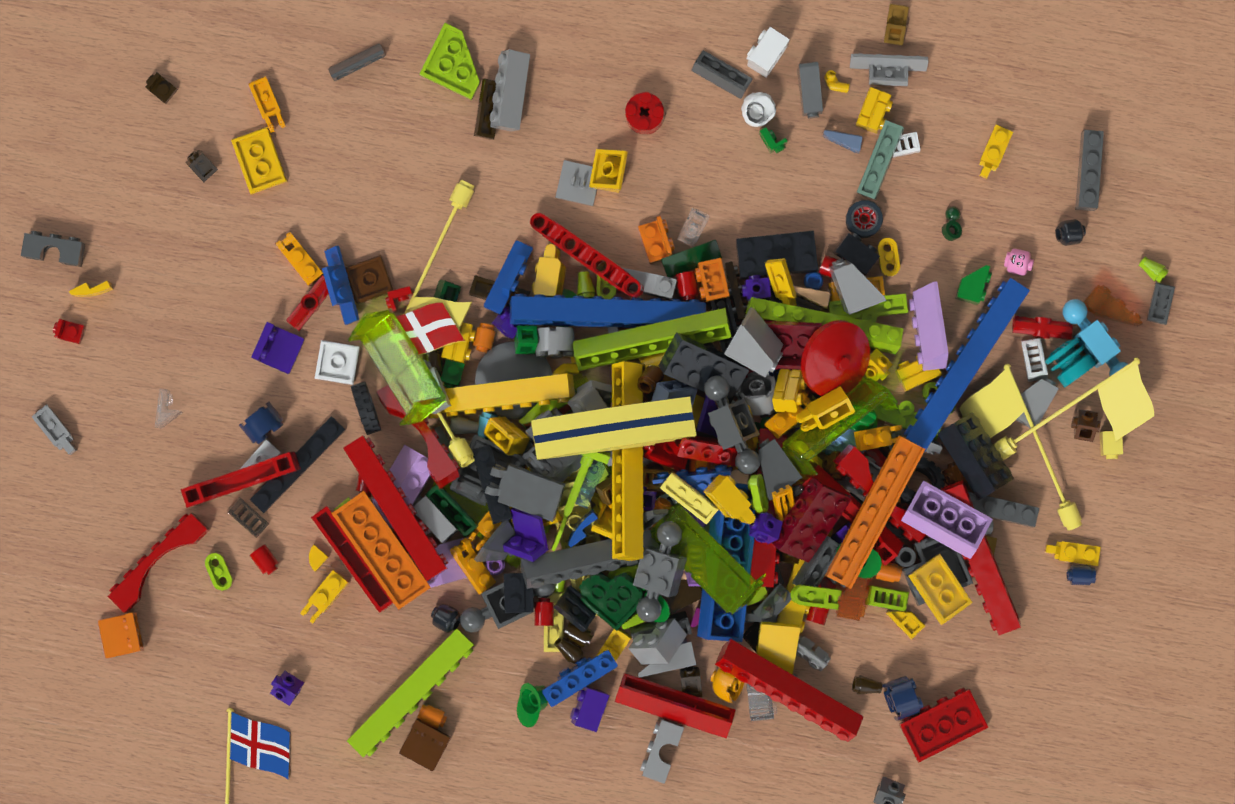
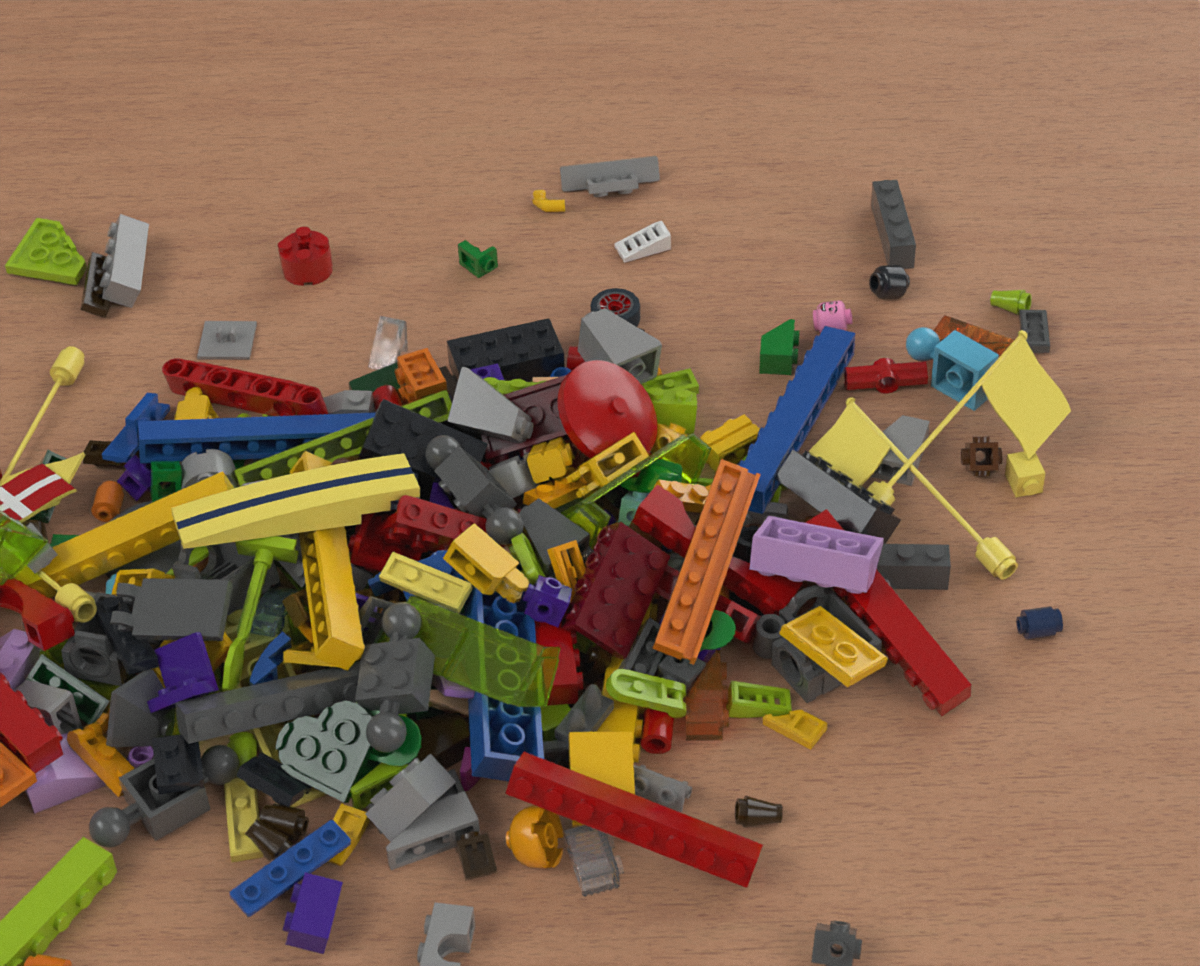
camera: 15 degrees left, 40 degrees down
black head [431,604,460,632] -> none
yellow brick [441,322,476,364] -> none
green piece [517,683,548,728] -> none
red brick [534,598,554,626] -> none
yellow slope [589,149,628,193] -> none
red brick [615,673,736,739] -> none
orange bracket [638,216,675,264] -> none
dark grey slope [692,50,753,99] -> none
white hair [741,92,776,127] -> none
white brick [746,27,790,78] -> none
yellow hinge [765,258,797,306] -> none
dark grey slope [797,62,823,119] -> none
sand blue slope [823,130,862,154] -> none
yellow brick [855,87,893,134] -> none
sand green plate [857,120,905,200] -> none
orange brick [875,562,902,583] -> none
yellow plate [877,238,900,277] -> none
dark blue brick [882,676,923,721] -> none
pearl gold slope [884,4,909,46] -> none
red bracket [899,687,989,763] -> none
lavender slope [909,281,948,371] -> none
dark green plate [942,206,962,241] -> none
yellow hinge [979,125,1013,179] -> none
white slope [1021,338,1048,382] -> none
teal wheel [1045,337,1098,388] -> none
yellow hinge [1045,541,1101,566] -> none

